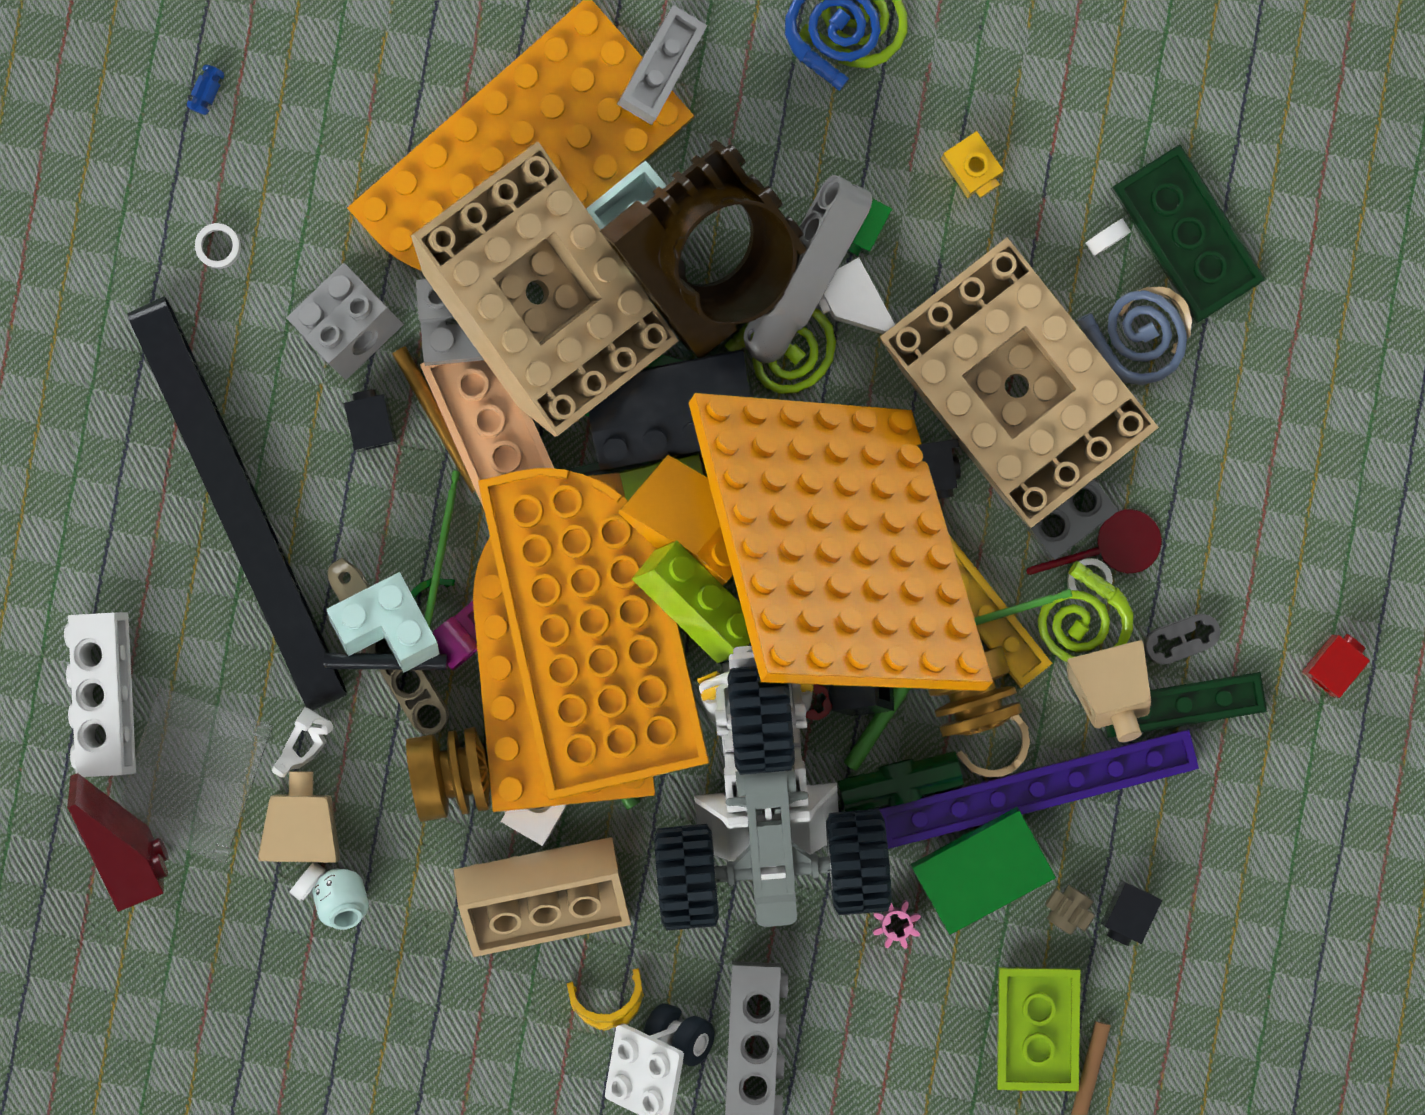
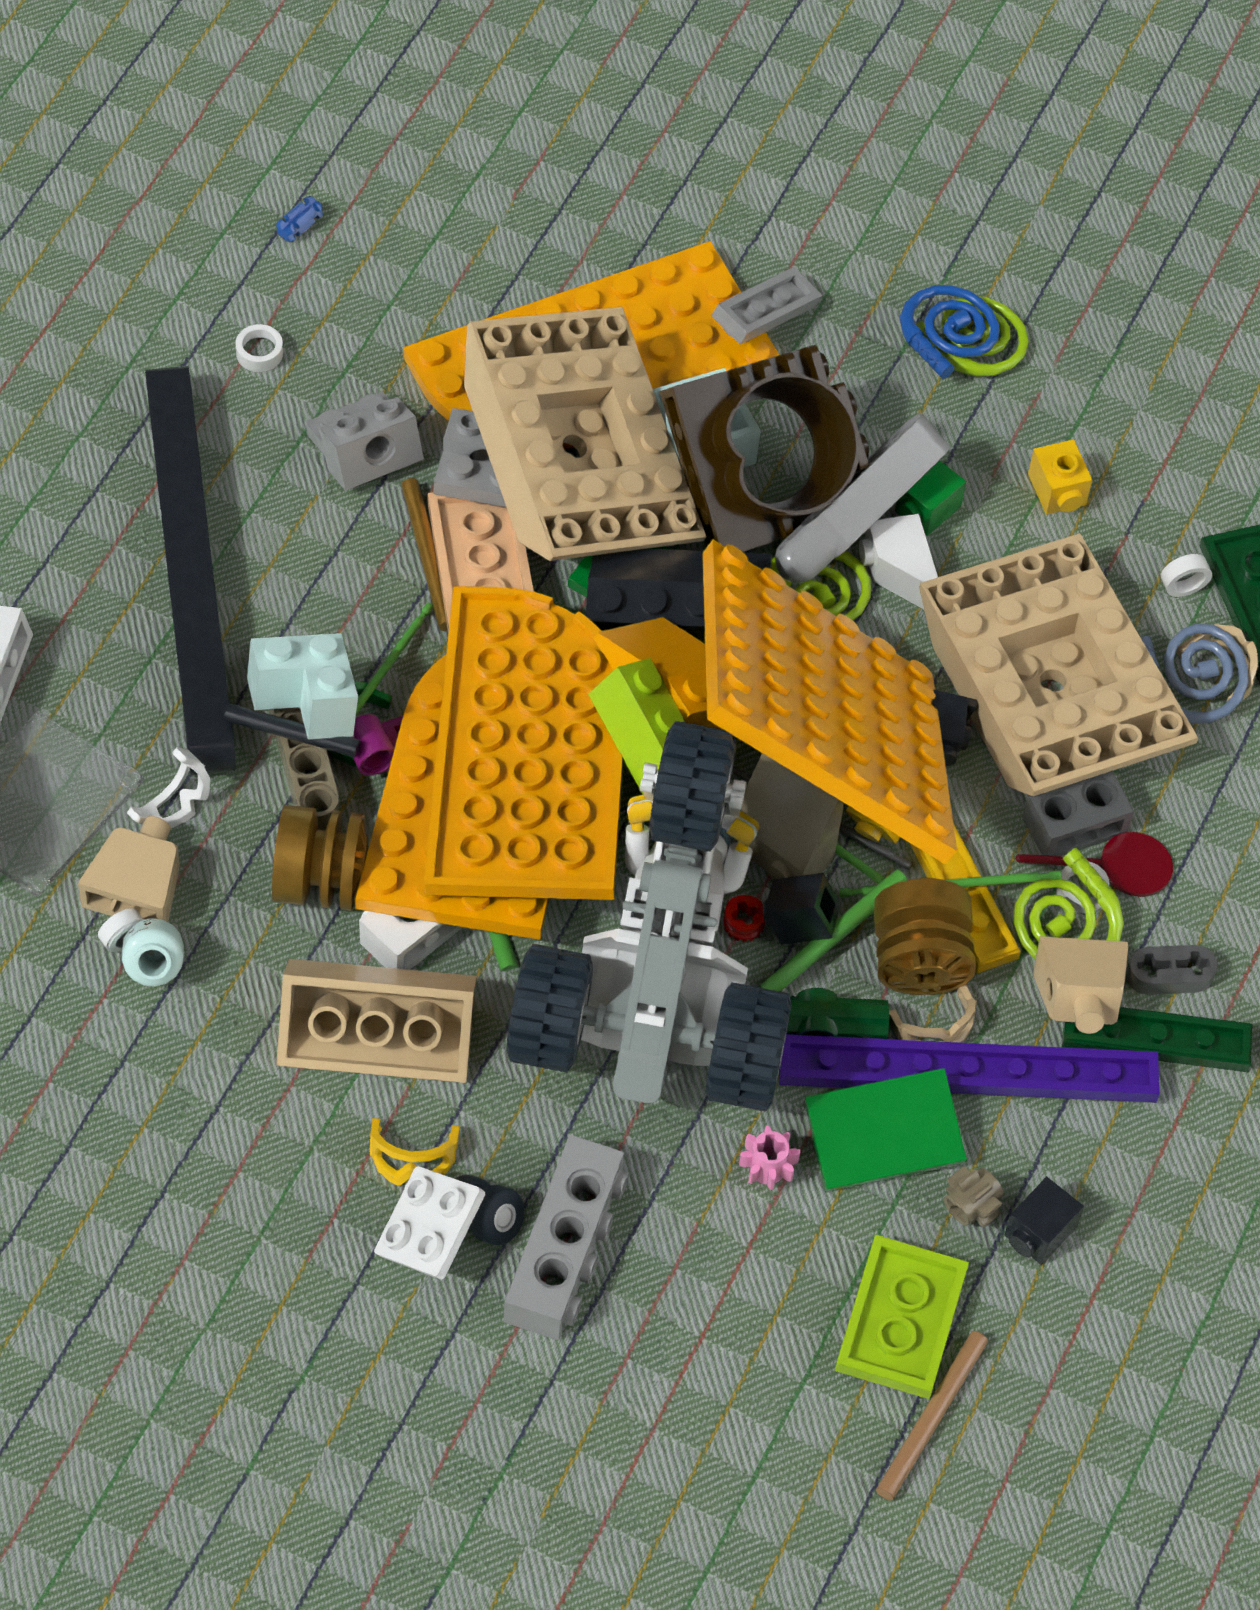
camera: 10 degrees right, 30 degrees down
black brick [344,389,397,452] -> none

